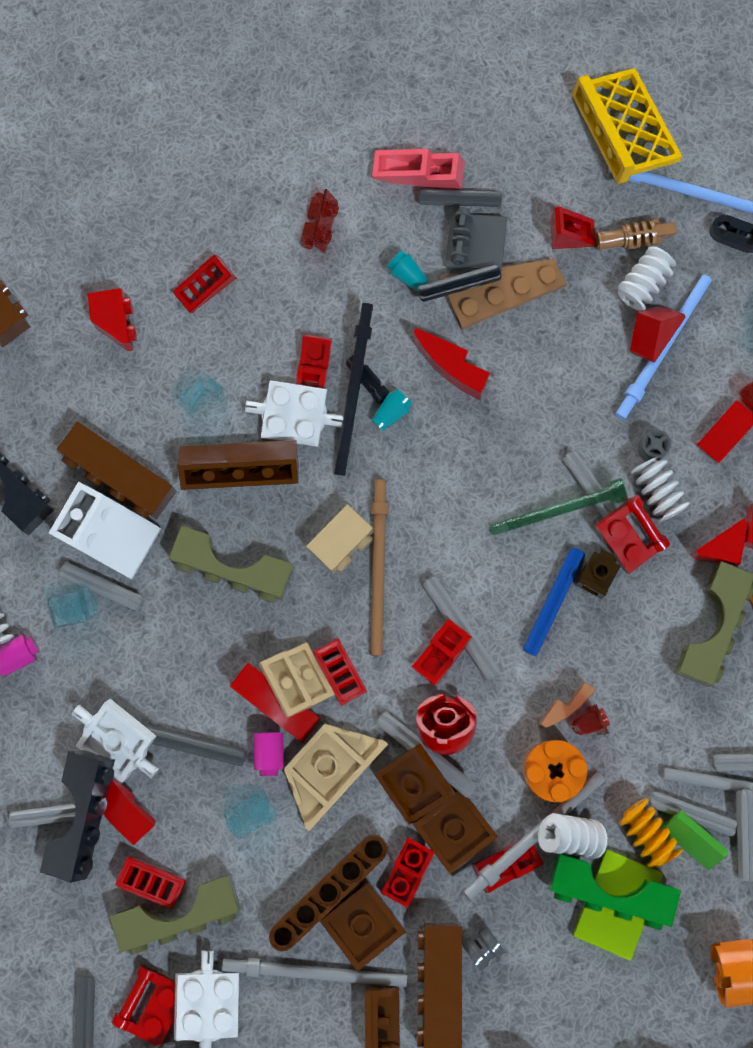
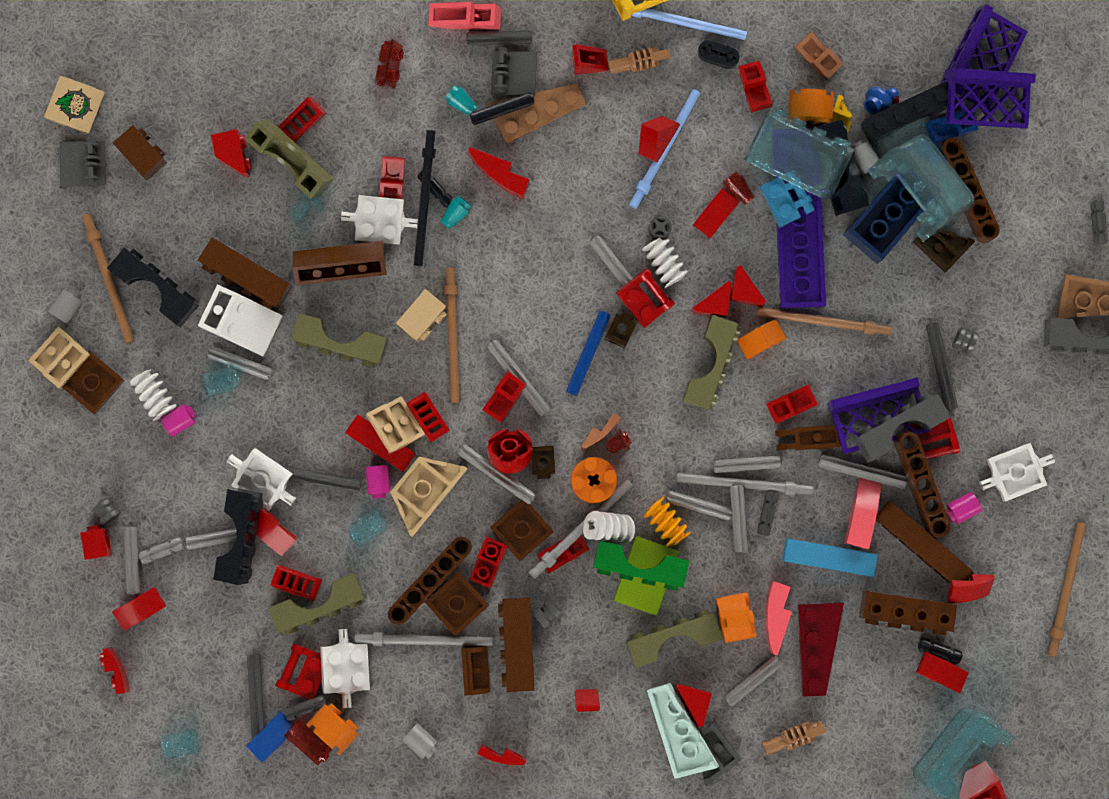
camera: 15 degrees left, 5 degrees up
reddish brown plate [374,743,456,825] -> none
clear green piece [489,478,628,535] -> none
white piece [618,247,676,311] -> none
bright green tile [662,810,729,870] -> none
none -> olive arch [244,119,334,199]
none -> dark brown brick [531,446,555,479]
none -> olive arch [626,610,723,668]

